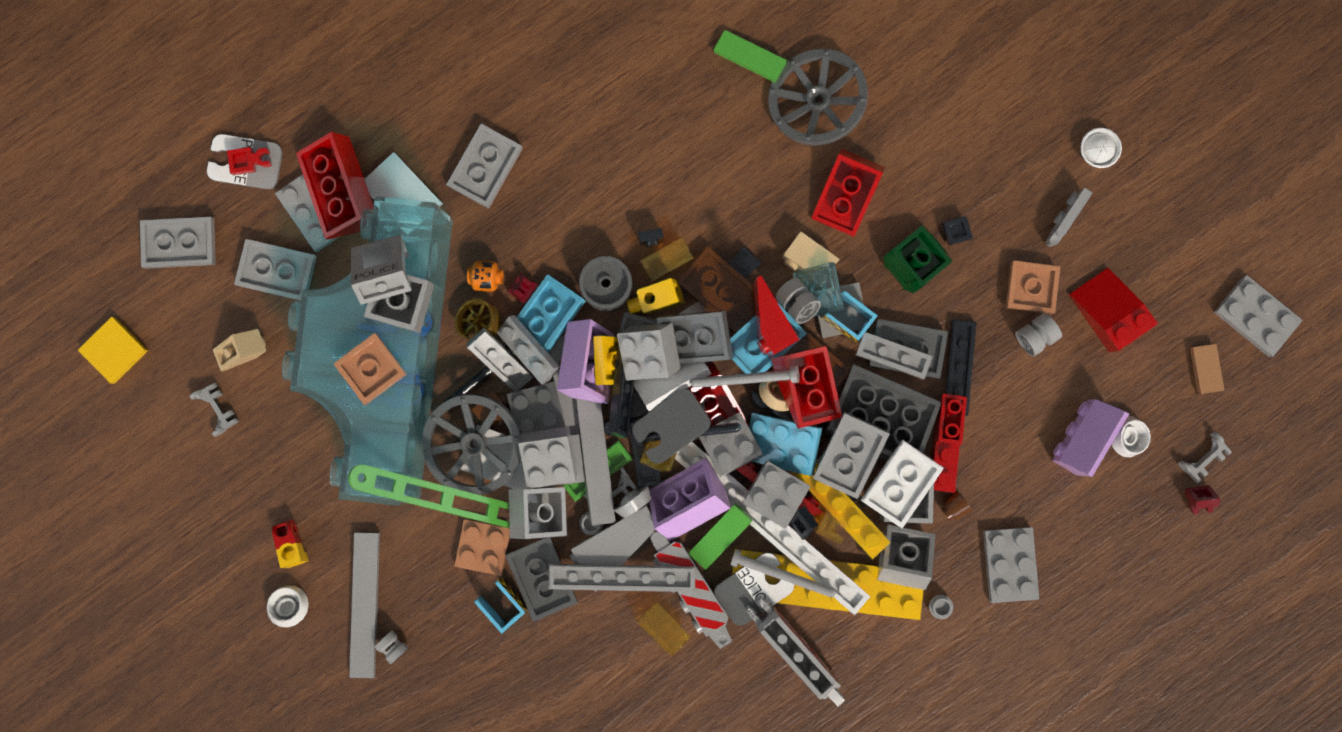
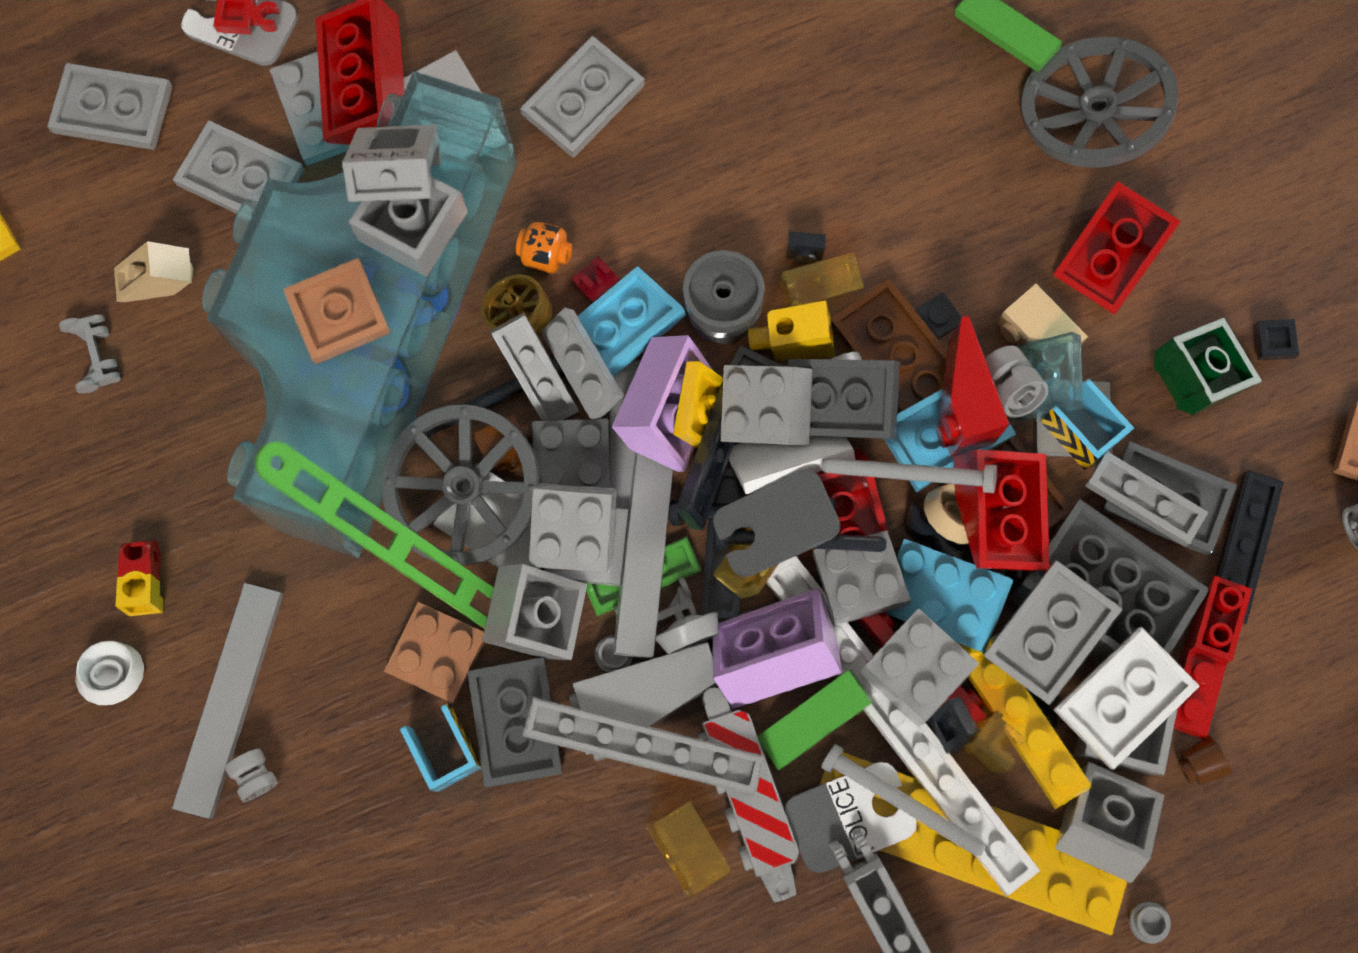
camera: 15 degrees right, 10 degrees down
light grey plate [983,527,1039,603] -> none

